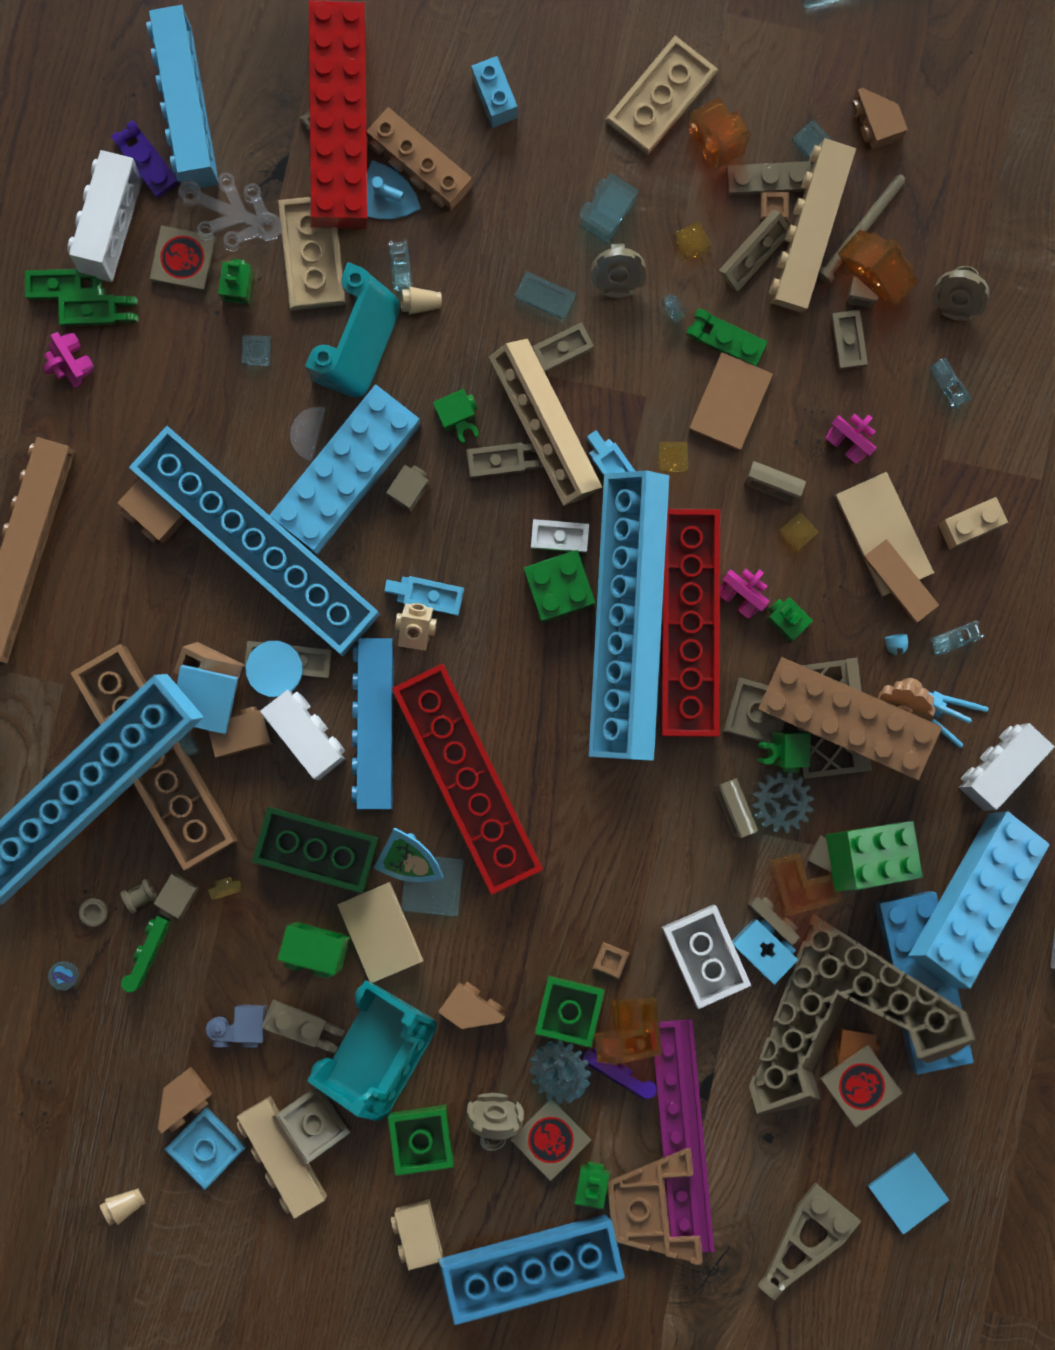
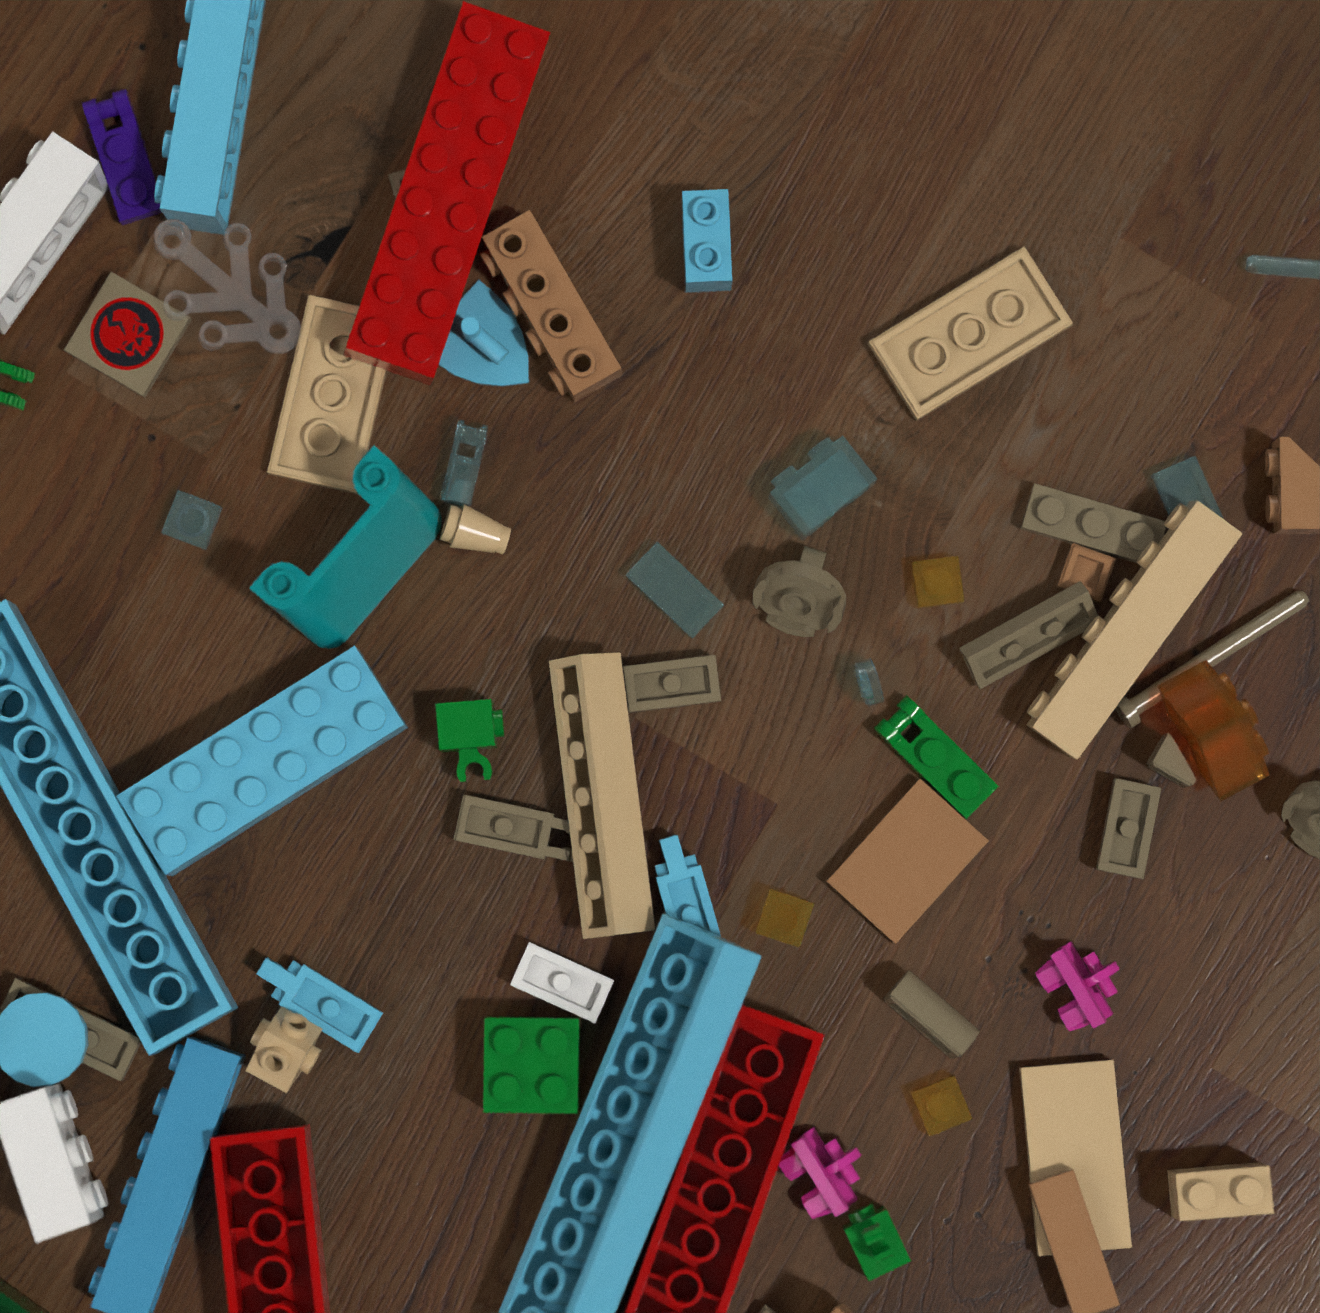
camera: 20 degrees right, 0 degrees up
green brick [218,259,254,305] -> none
clear plate [290,407,326,463] -> none
dark tan brick [386,465,430,512] -> none
clear orange brick [688,97,751,169] -> none
clear light blue bar [929,357,971,410] -> none

